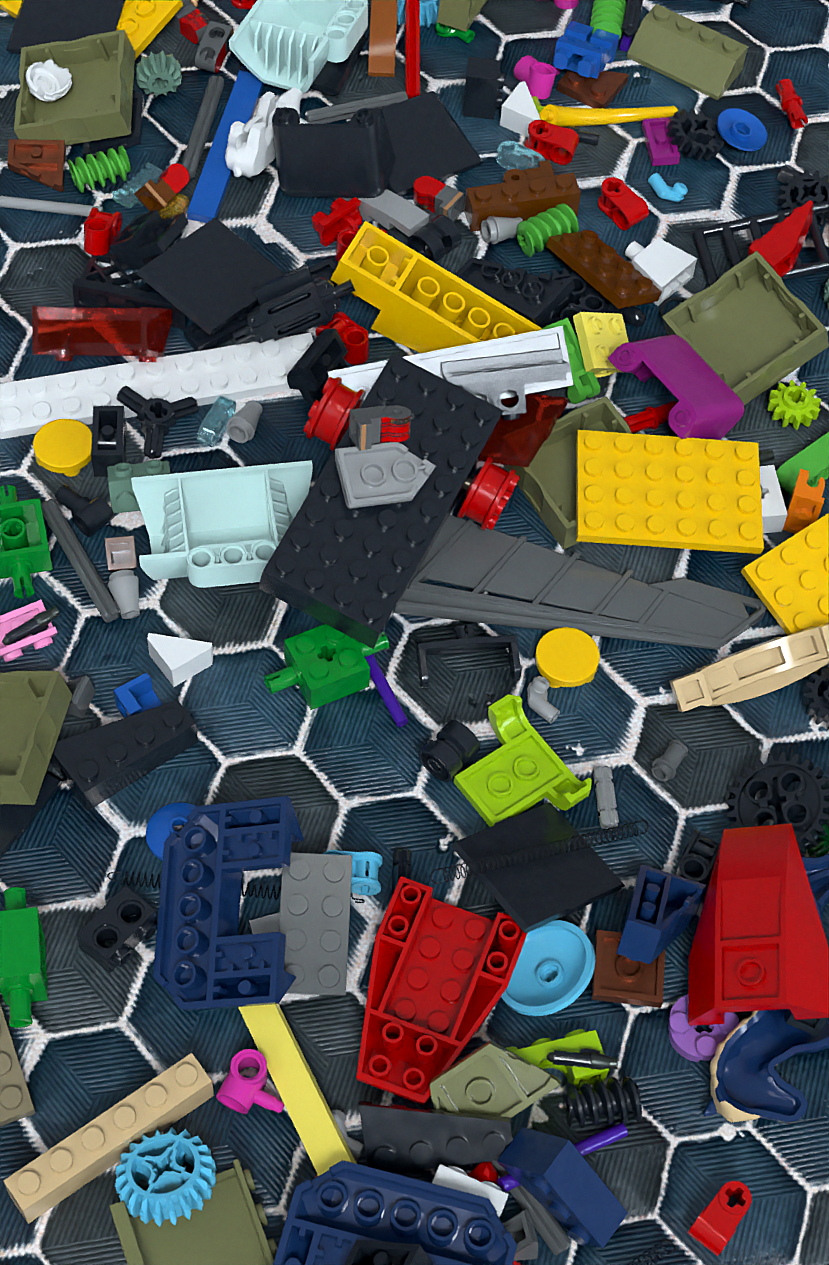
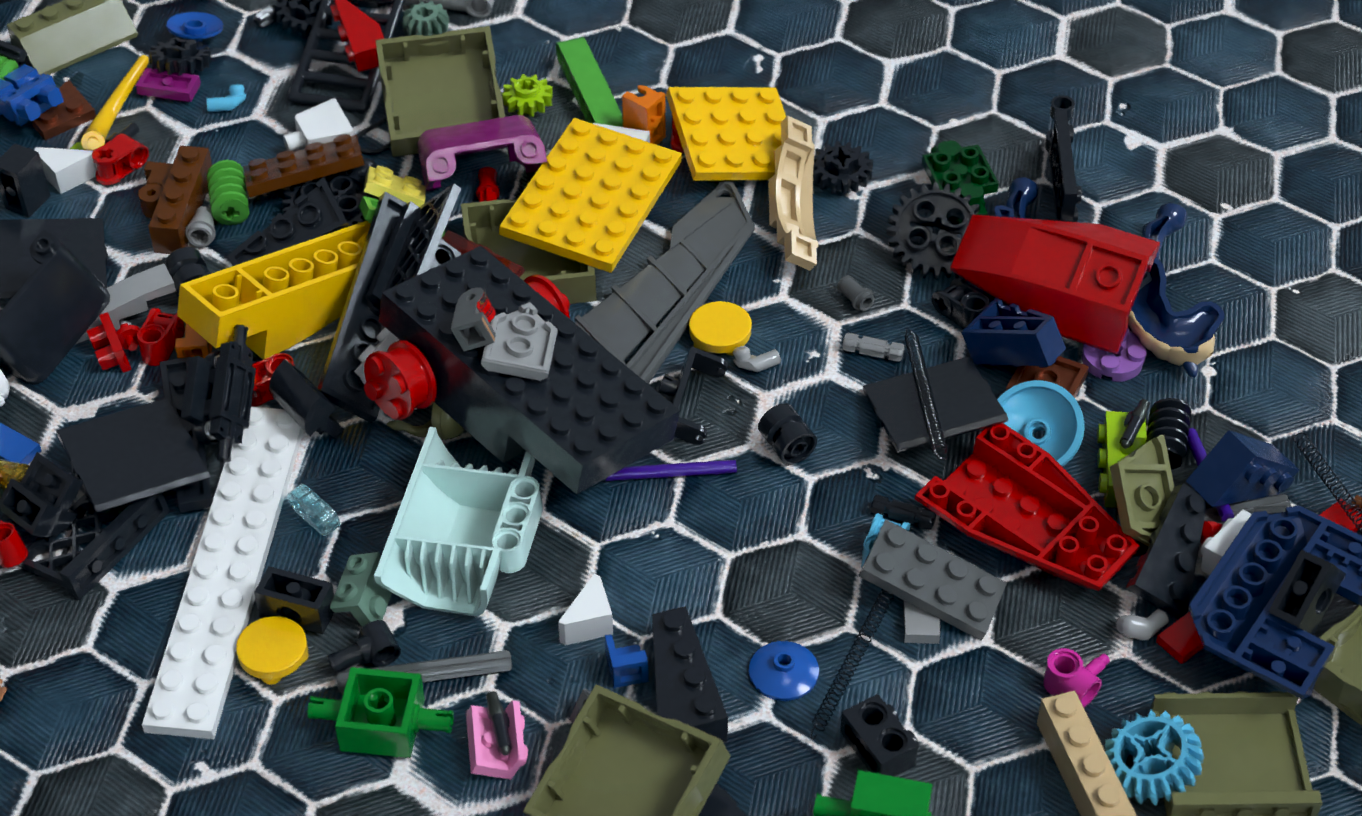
camera: 65 degrees left, 10 degrees down
clear red windscreen [32,306,172,362] -> none
leg [105,536,137,572] -> none
light grey cone [108,569,140,619] -> none
black bush [116,386,199,459] -> none
dark blue slope [153,796,304,1011] -> none
light grey cone [227,400,263,443] -> none
light yellow tile [238,1004,356,1176] -> none
green brick [263,624,389,710] -> none
leg [413,176,464,221] -> none
lime piece [453,694,592,827] -> none
clear light blue beam [497,141,545,170] -> none
dark pink piece [514,56,560,99] -> none
red piece [597,177,649,231] -> none
red piece [687,1181,752,1257] -> none

